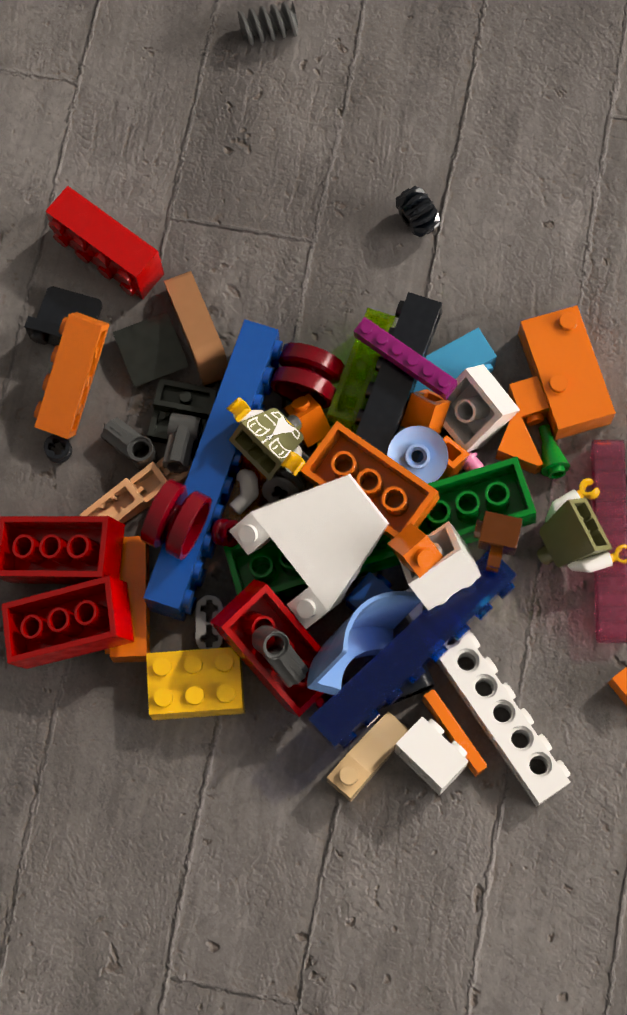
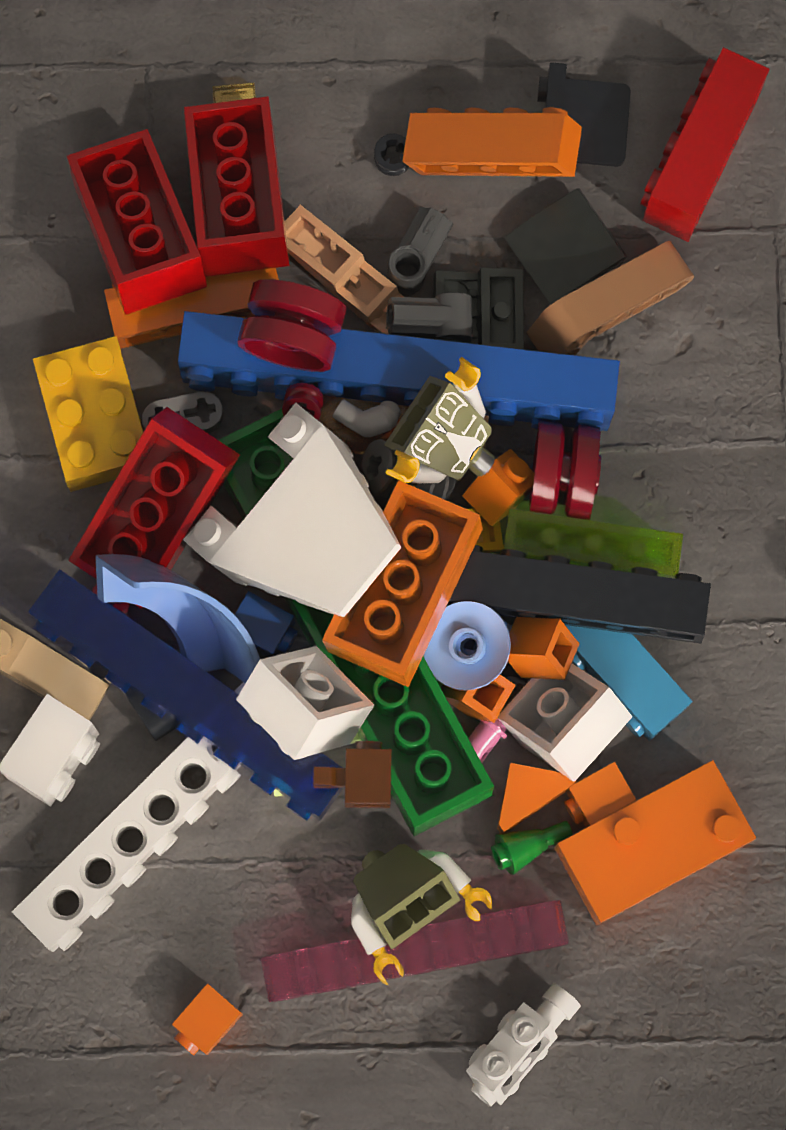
camera: 70 degrees right, 5 degrees up
dark grey piece [251,625,309,687] -> none
magenta piece [354,317,457,400] -> none
orange brick [387,523,443,578] -> none
orange tile [422,689,487,777] -> none

